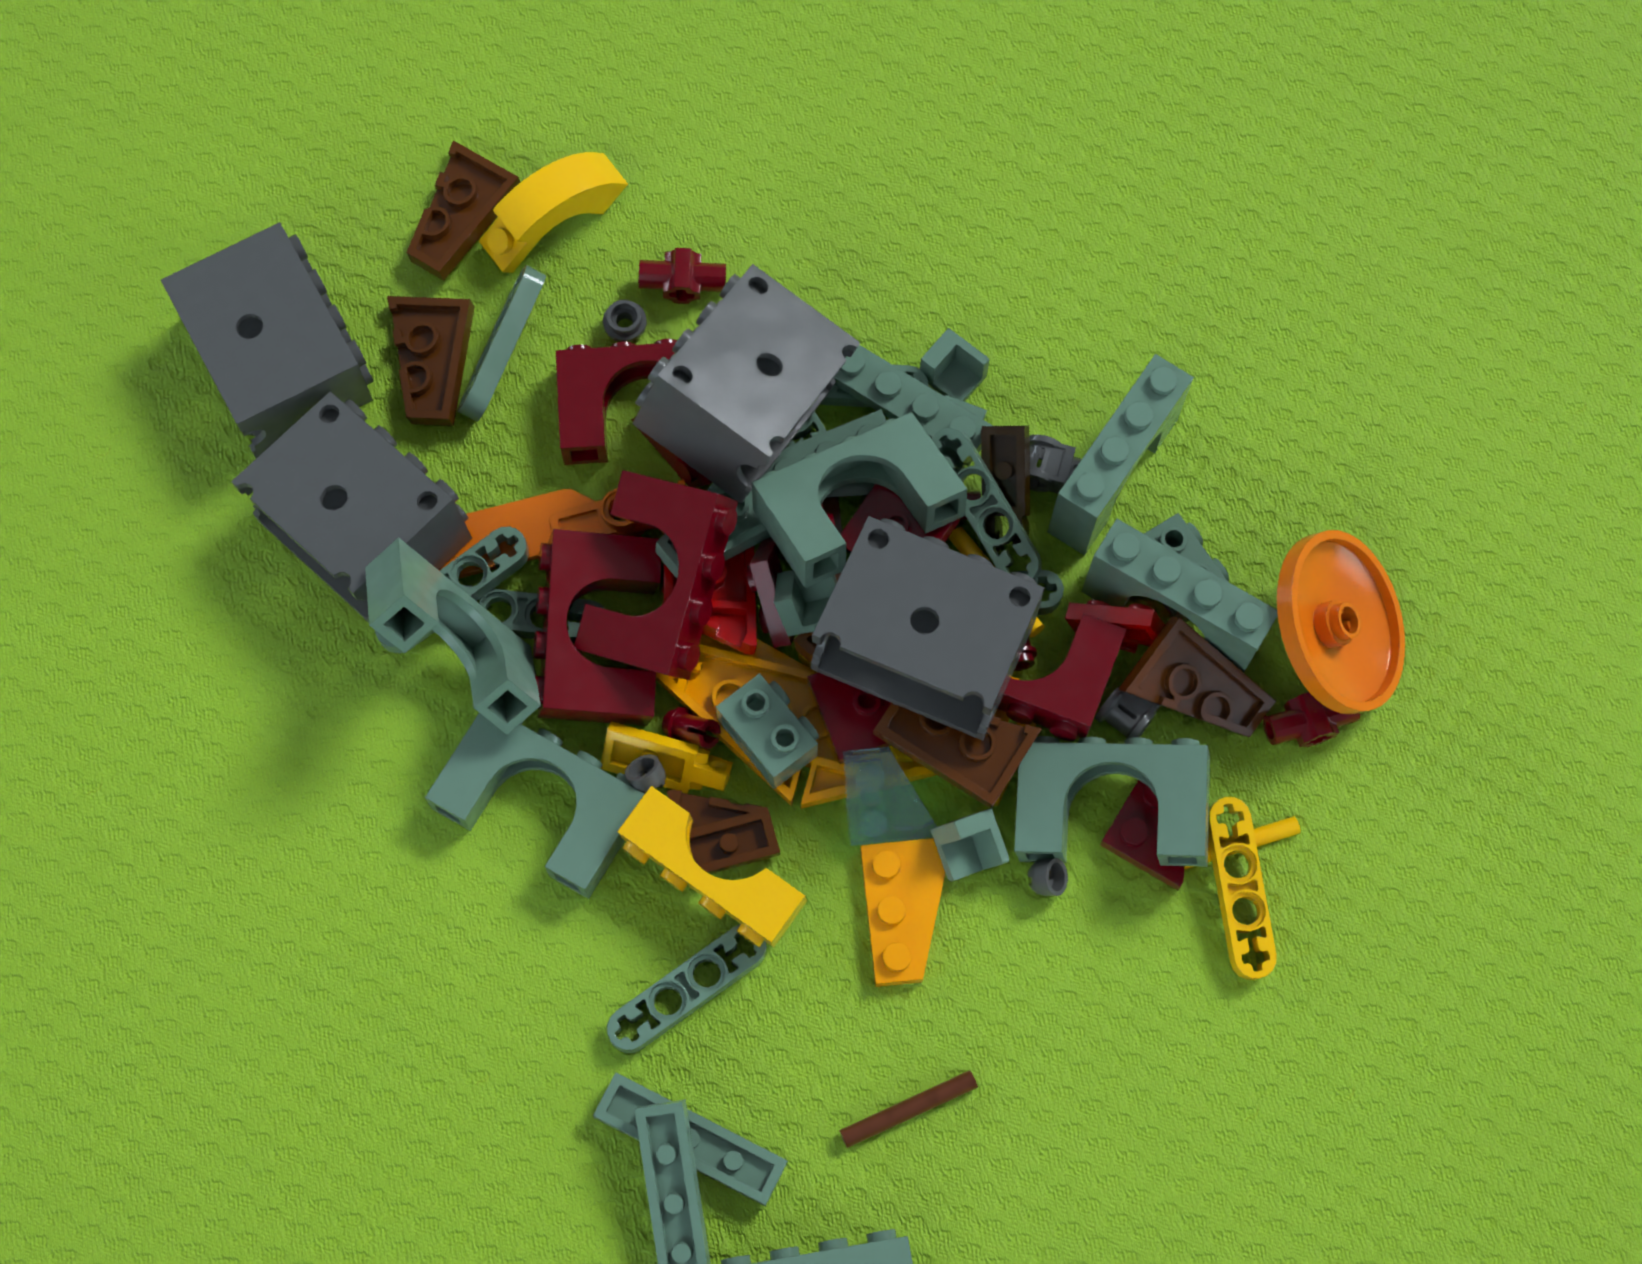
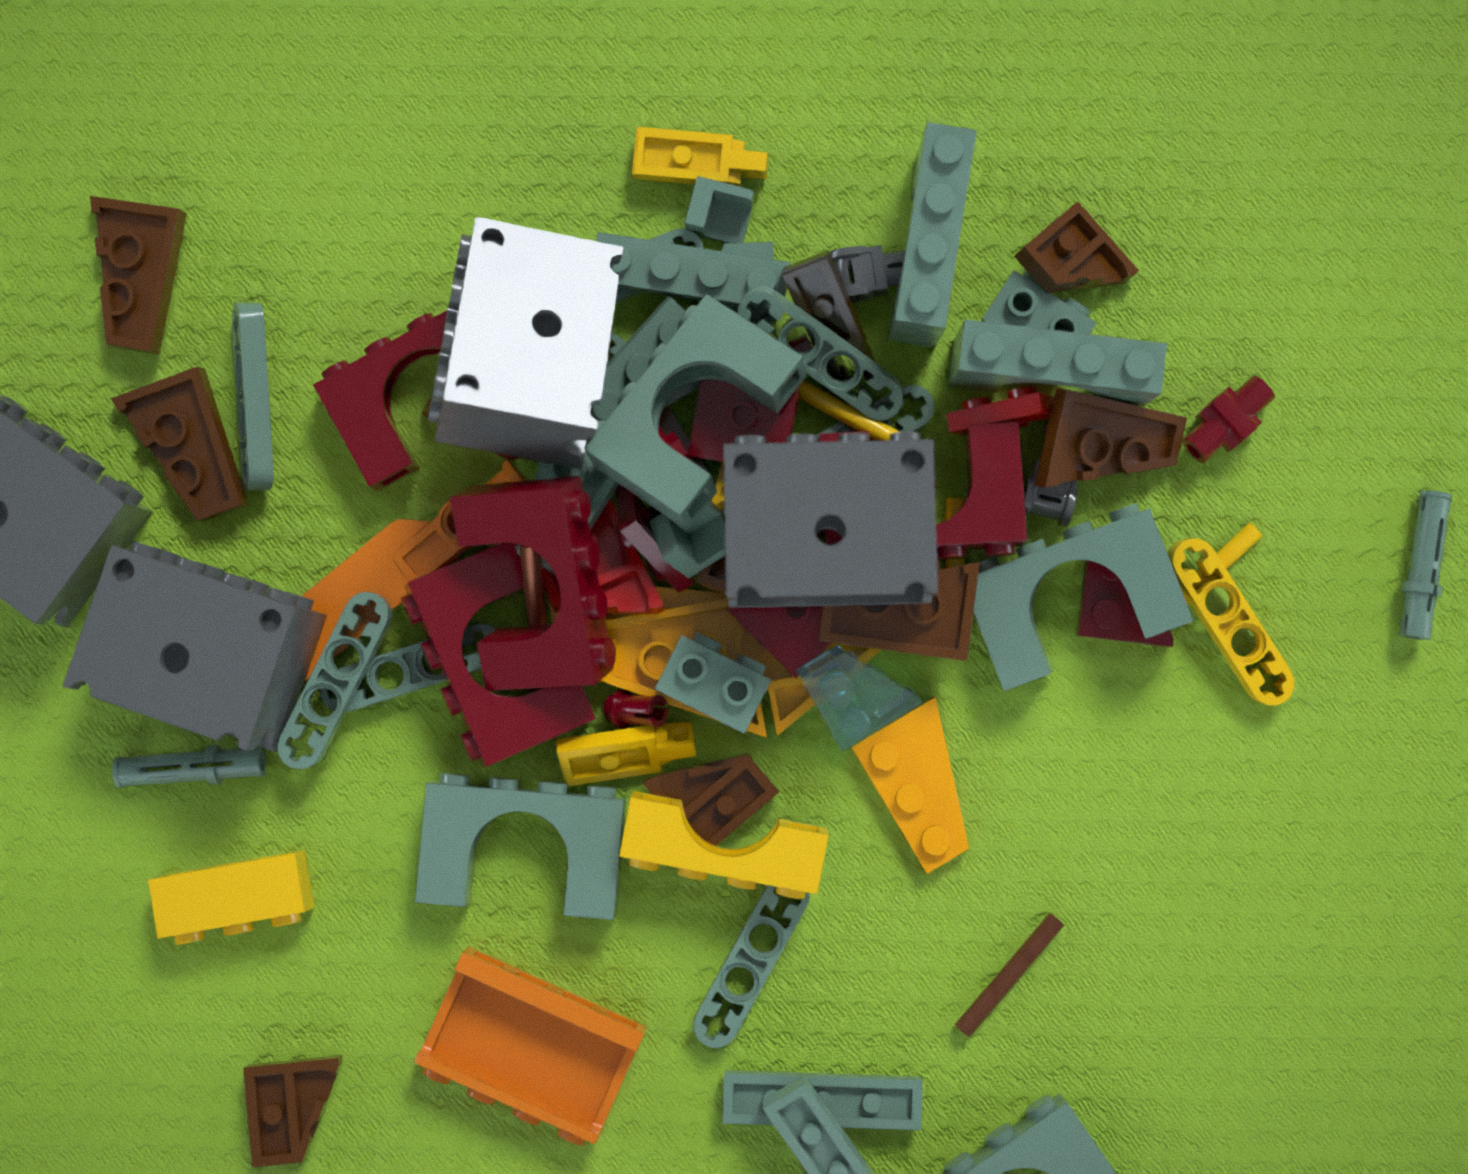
camera: 15 degrees left, 15 degrees up
sand green arch [365,537,541,735] -> none
yellow arch [479,152,628,273] -> none
dark grey plate [603,300,647,342] -> none
dark grey hinge [625,754,666,795] -> none
dark red axle [638,248,726,304] -> none
sand green panel [930,808,1009,881] -> none
dark grey hinge [1027,858,1068,896] -> none
orange dish [1277,530,1405,714] -> none
none -> sand green pin [112,745,266,788]
none -> yellow brick [148,850,315,945]
none -> reddish brown wing [243,1055,342,1168]
none -> orange panel [414,947,647,1146]
none -> copper bar [519,545,548,626]
none -> yellow hinge [632,127,768,186]
none -> reddish brown wing [1014,201,1139,293]
none -> sand green pin [1398,490,1453,640]

